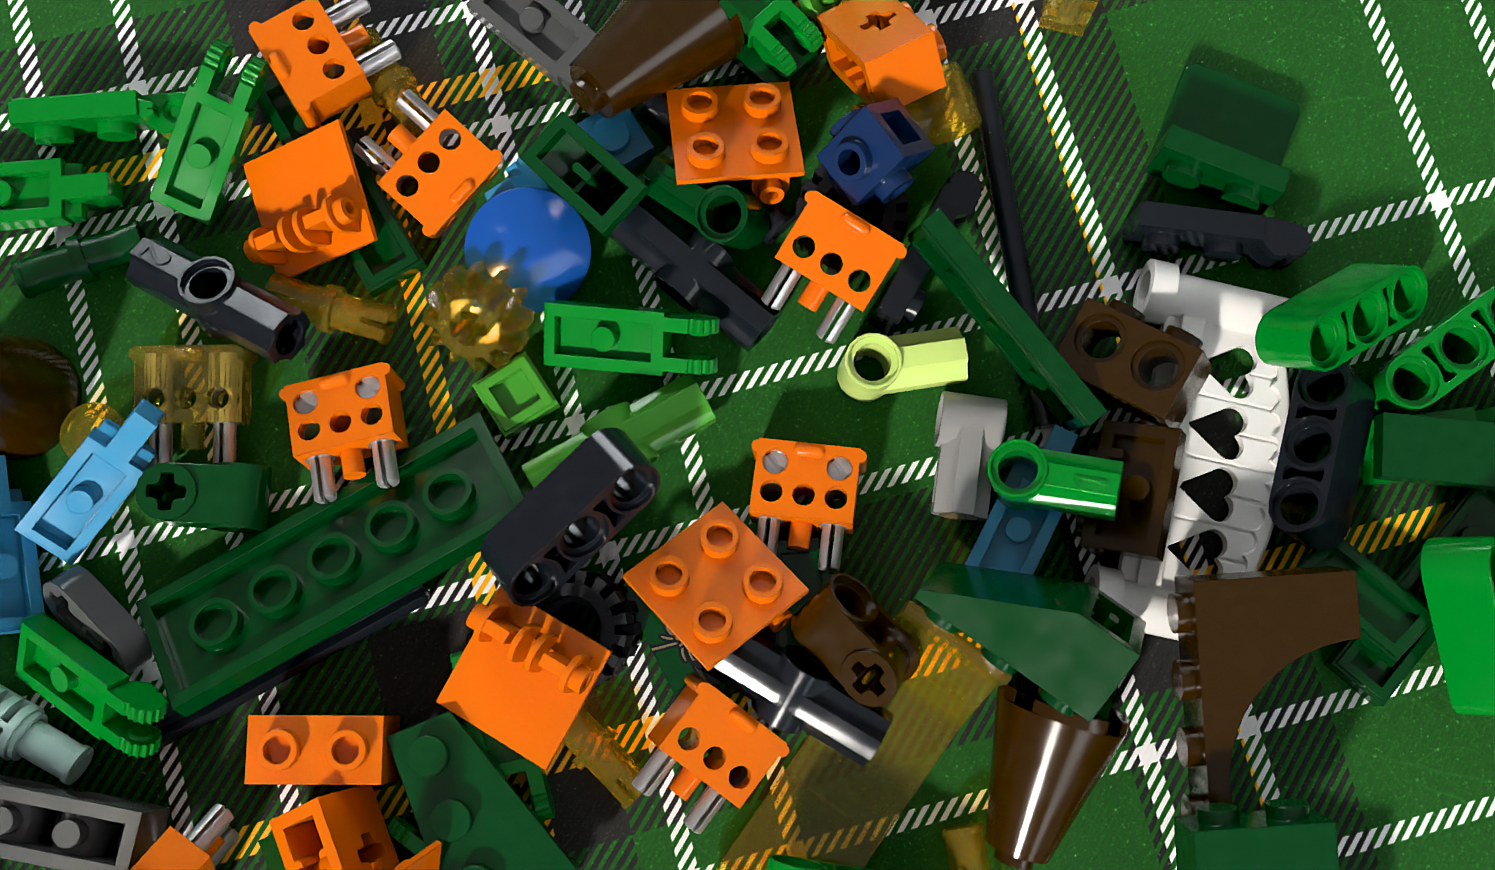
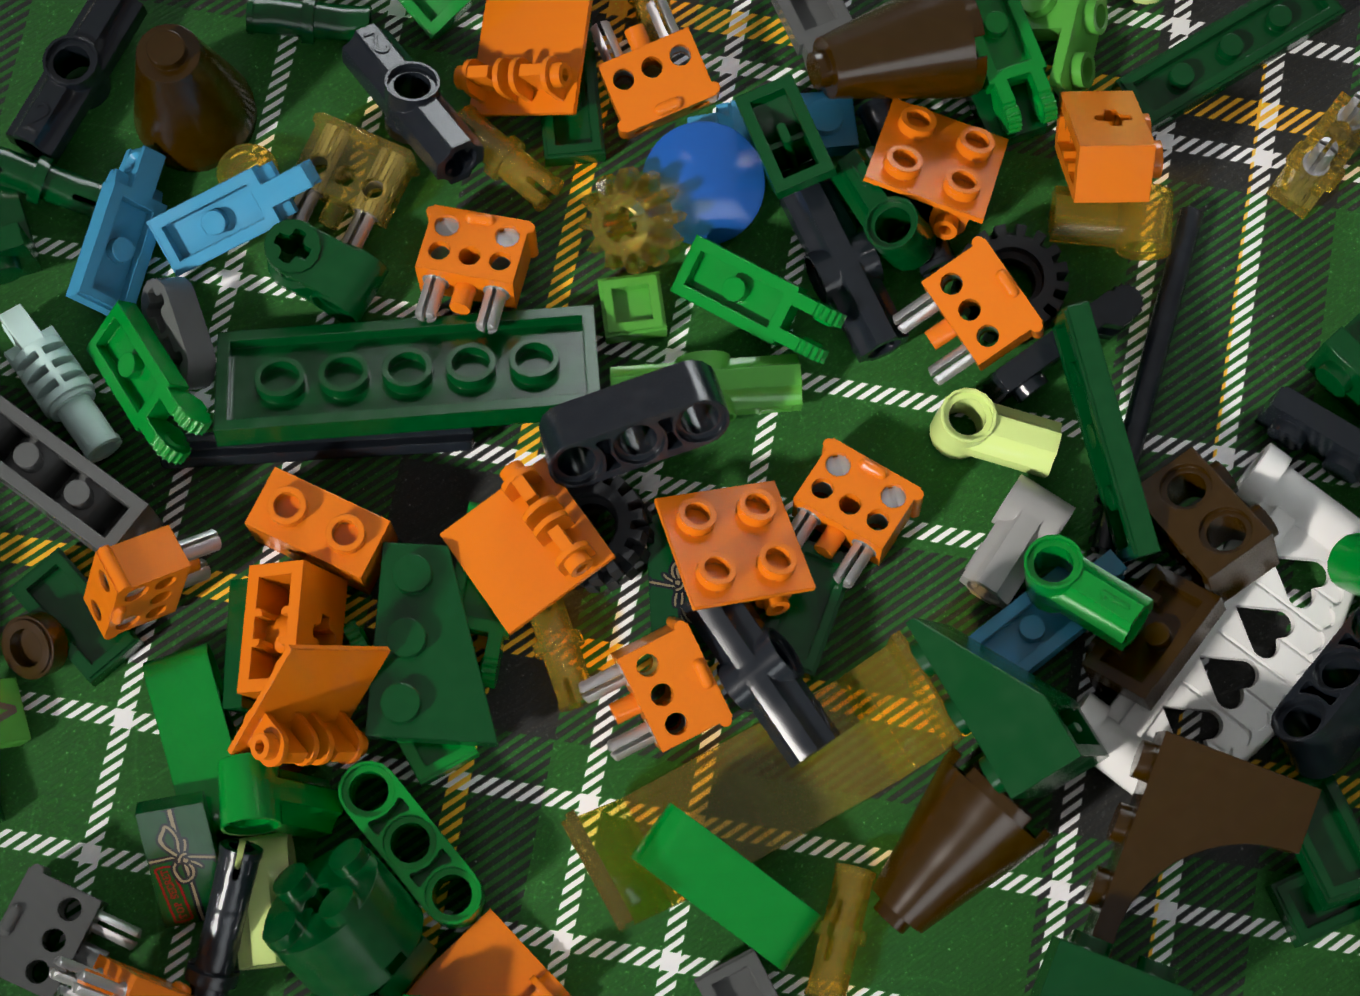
camera: 25 degrees right, 5 degrees down
dark brown piece [791,573,921,707] -> none
dark blue brick [816,98,935,206] -> none

